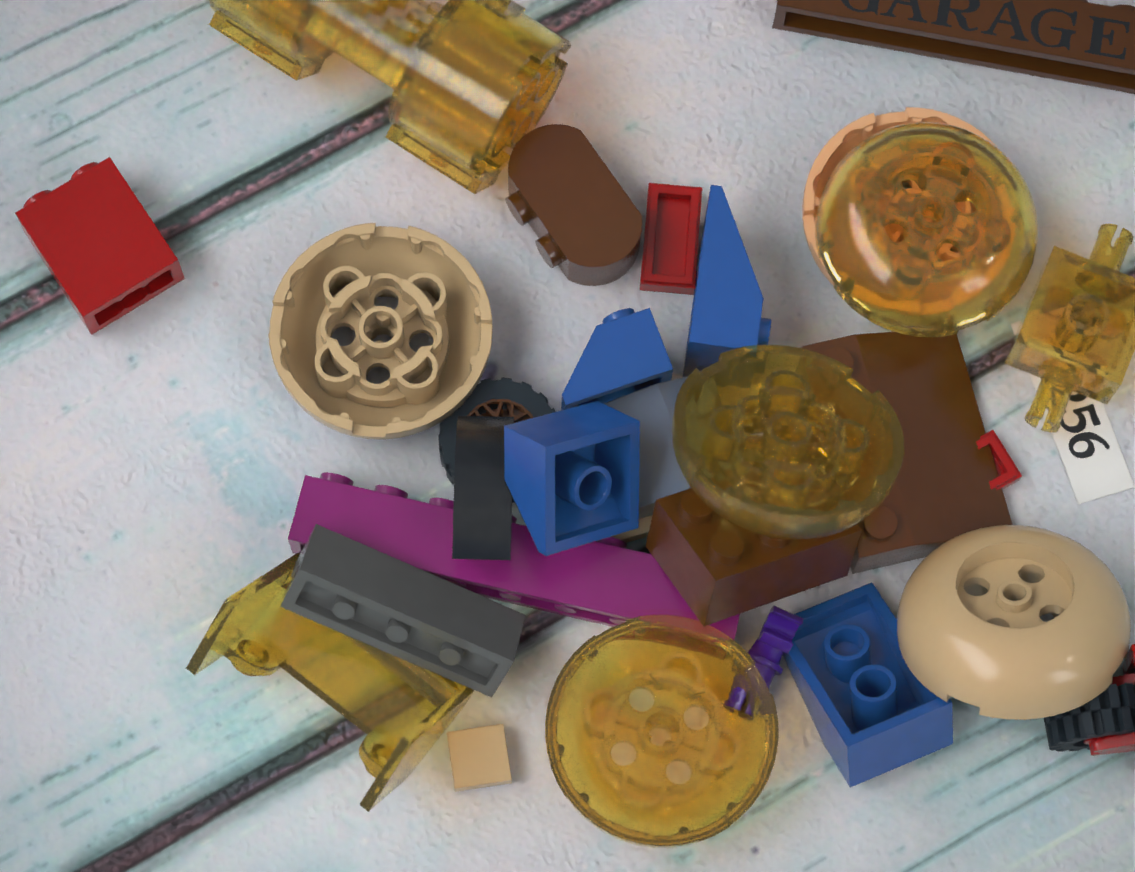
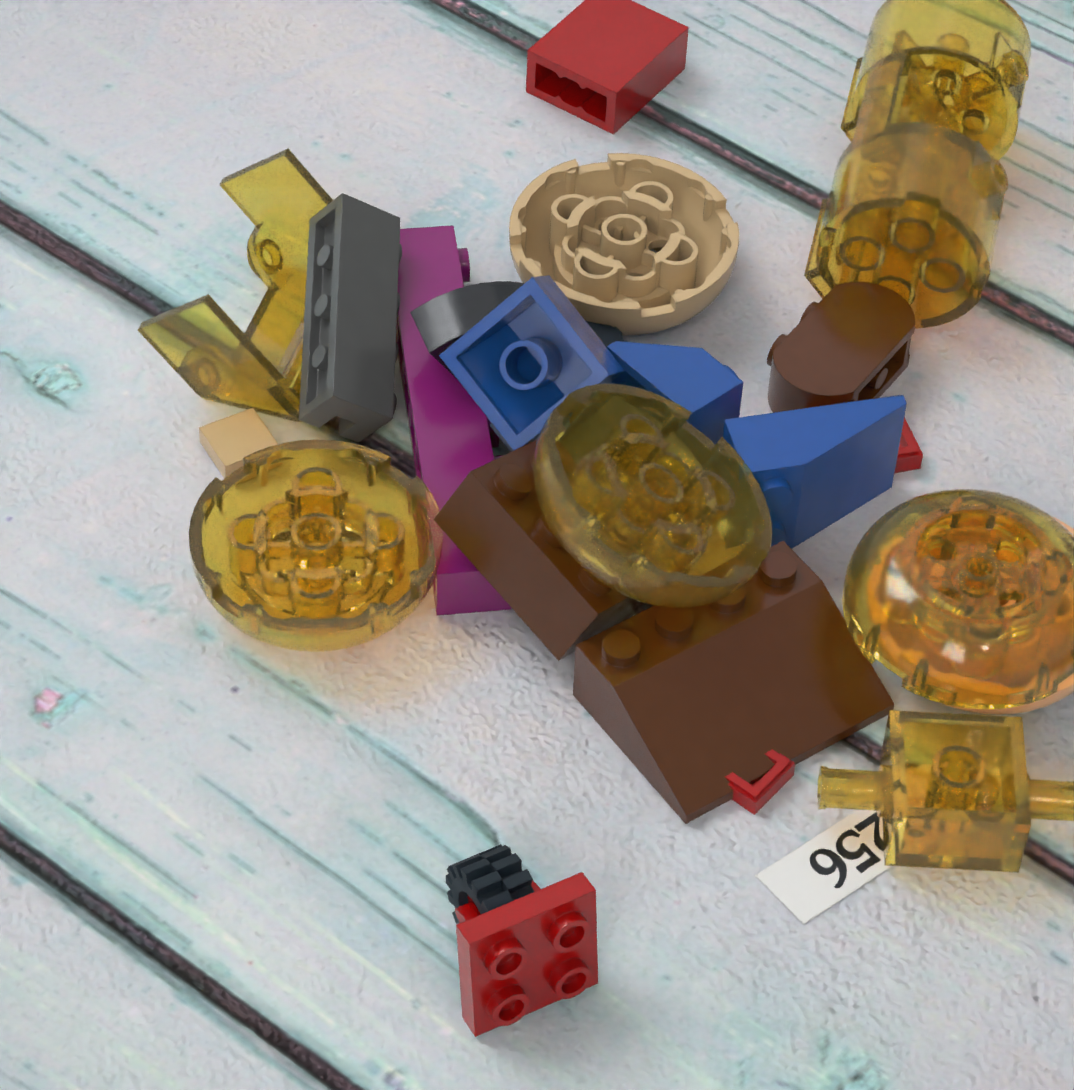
camera: 70 degrees right, 25 degrees down
dark purple piece [723,605,803,721] -> none
blue slope [782,582,953,788] -> none
tan brick [897,525,1131,720] -> none

